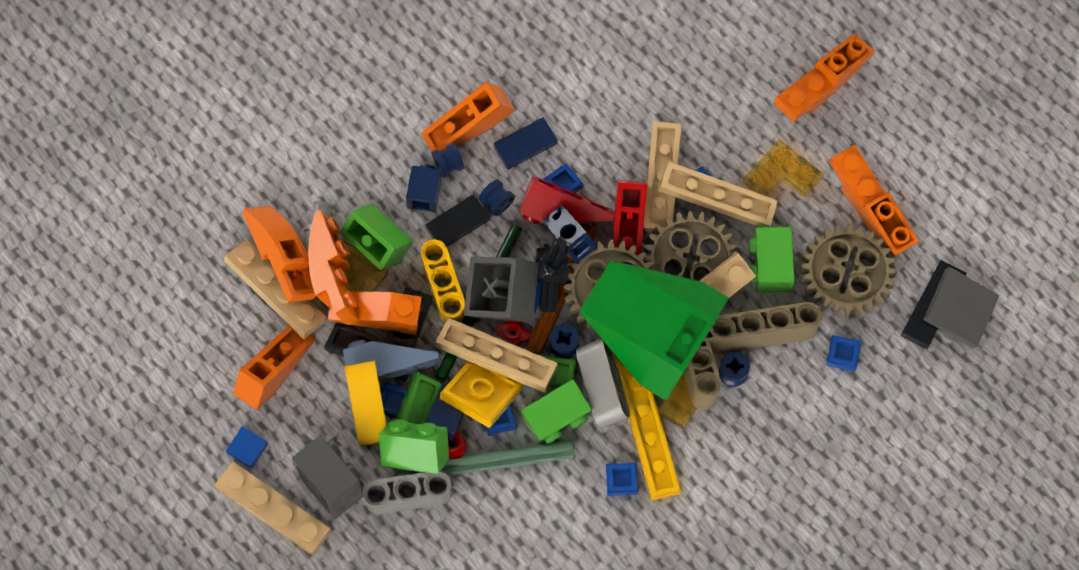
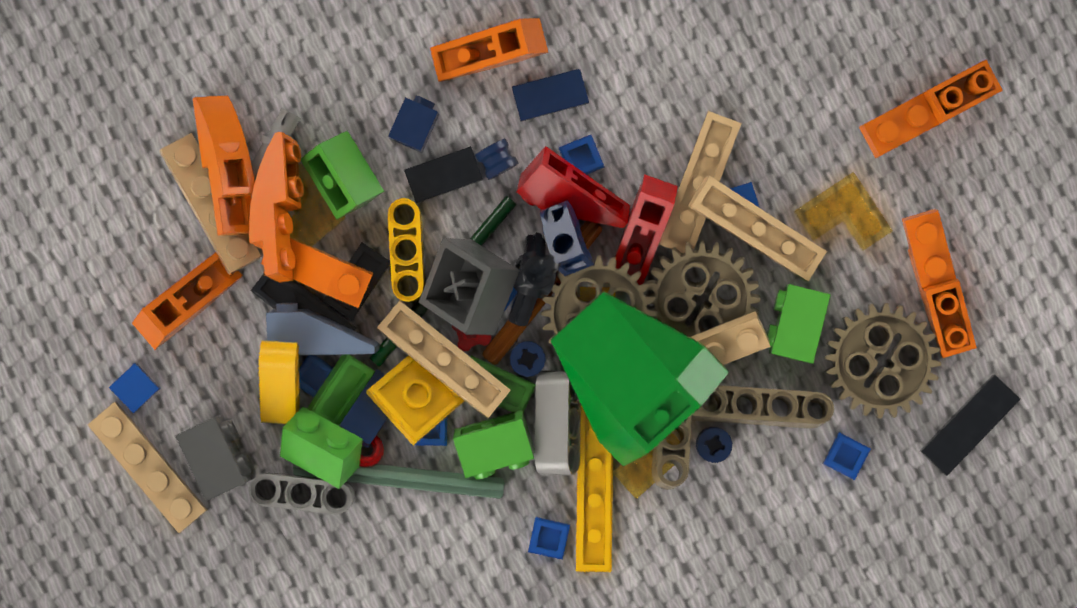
camera: 20 degrees right, 20 degrees up
dark blue wheel [432,143,465,178] -> none
dark grey tile [923,267,999,348] -> none

